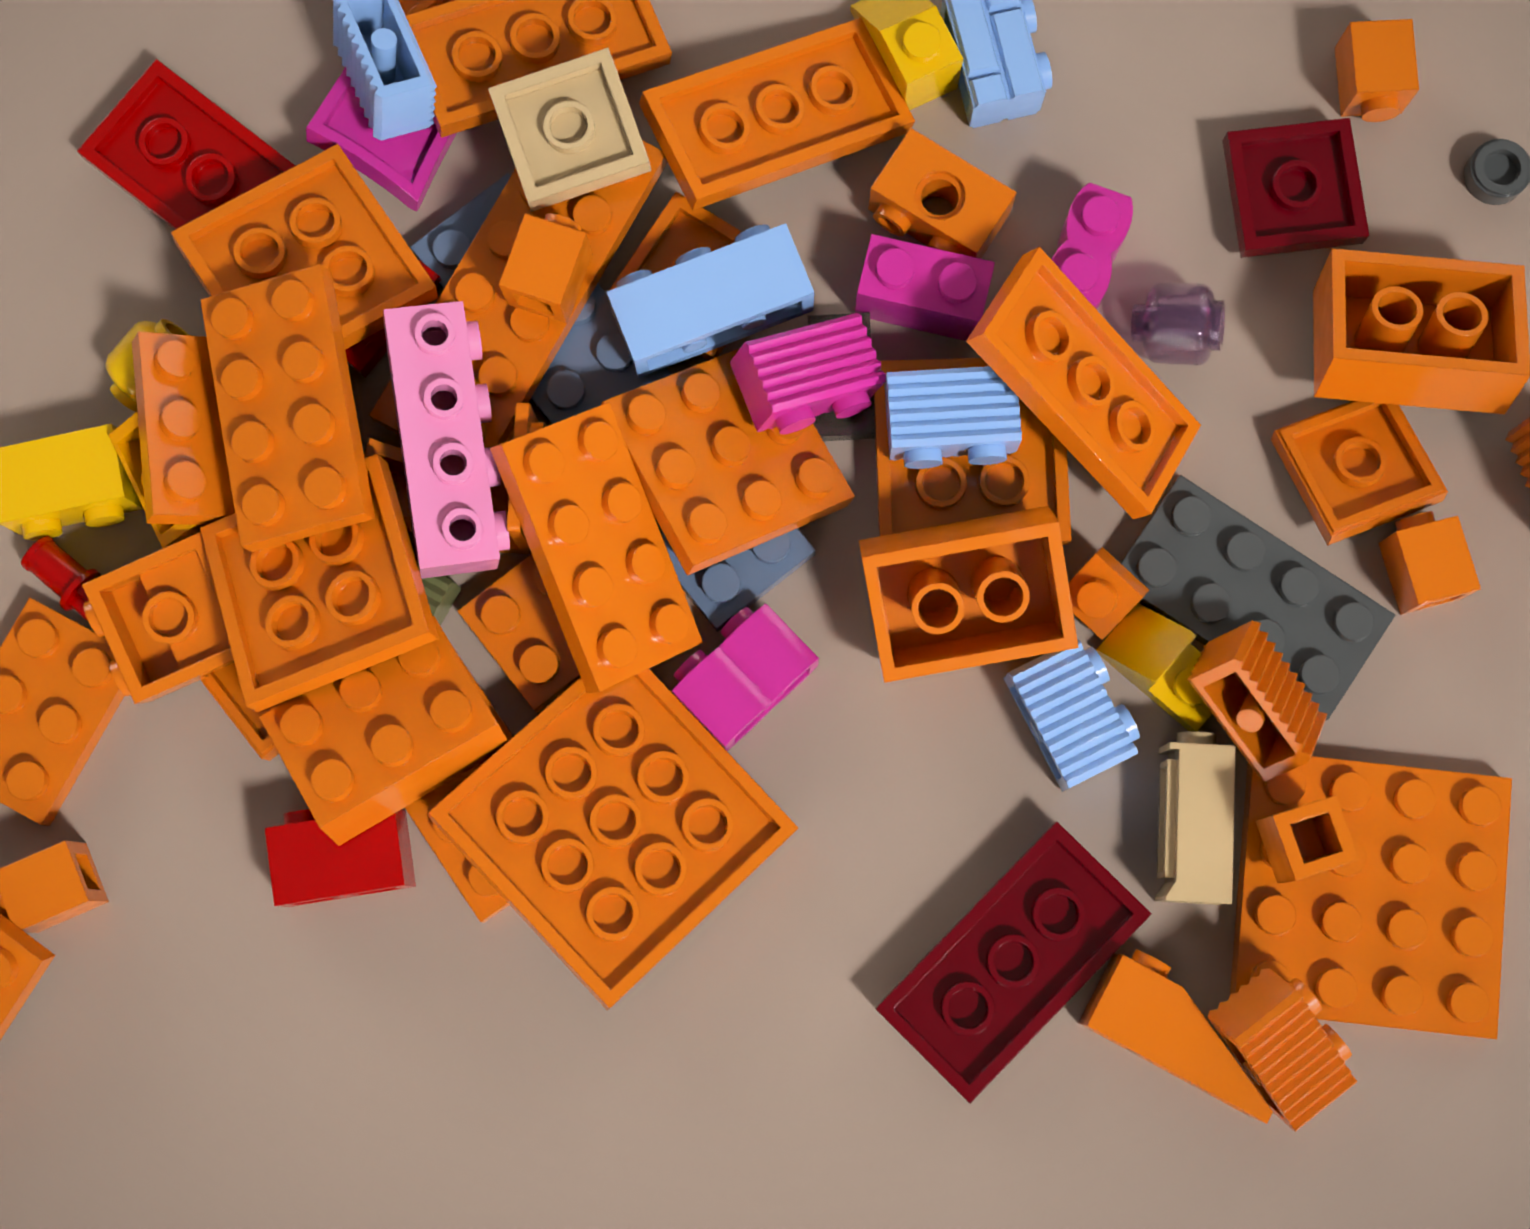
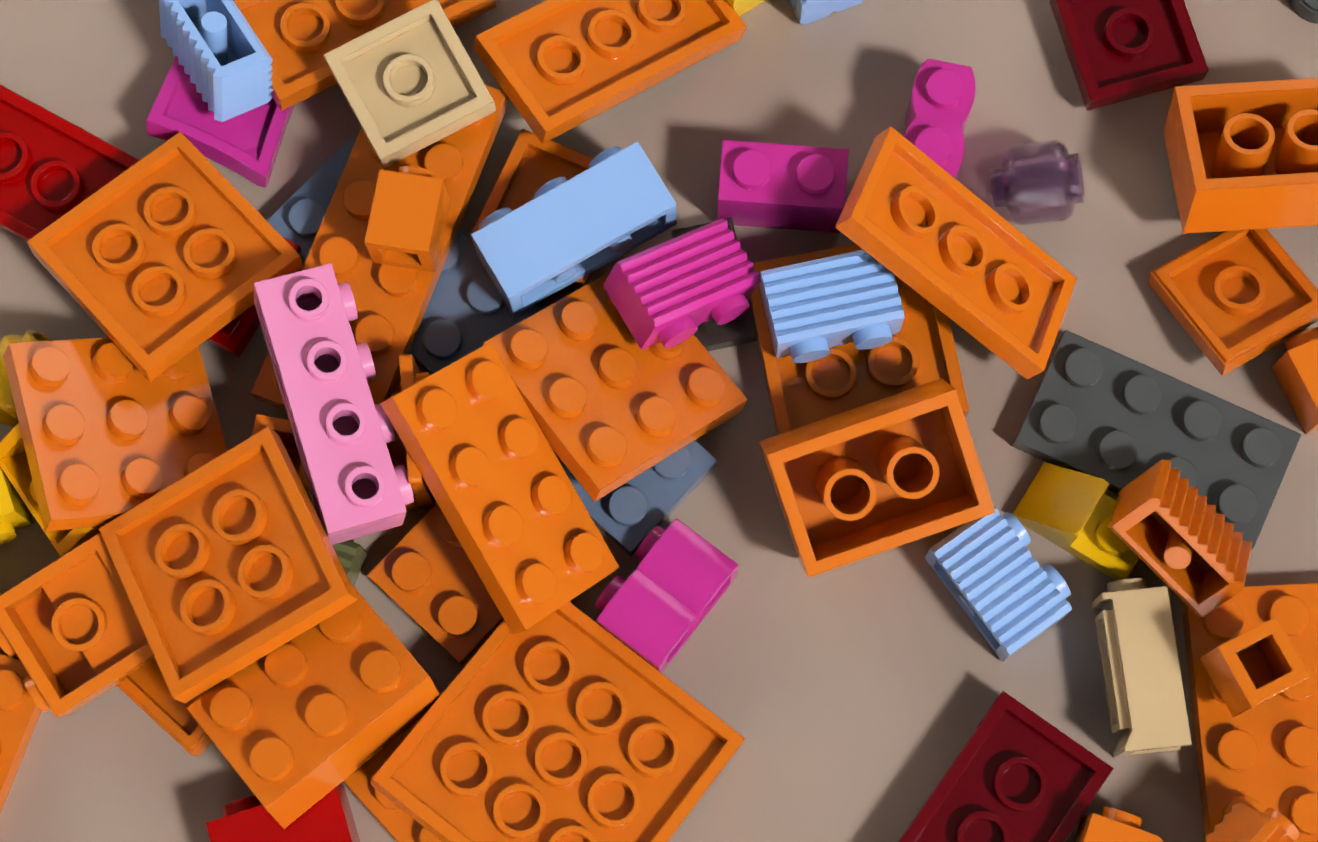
camera: 10 degrees left, 5 degrees down
orange plate [200,264,375,552] -> none
orange brick [868,128,1017,259] -> none
orange plate [1069,547,1149,640] -> none

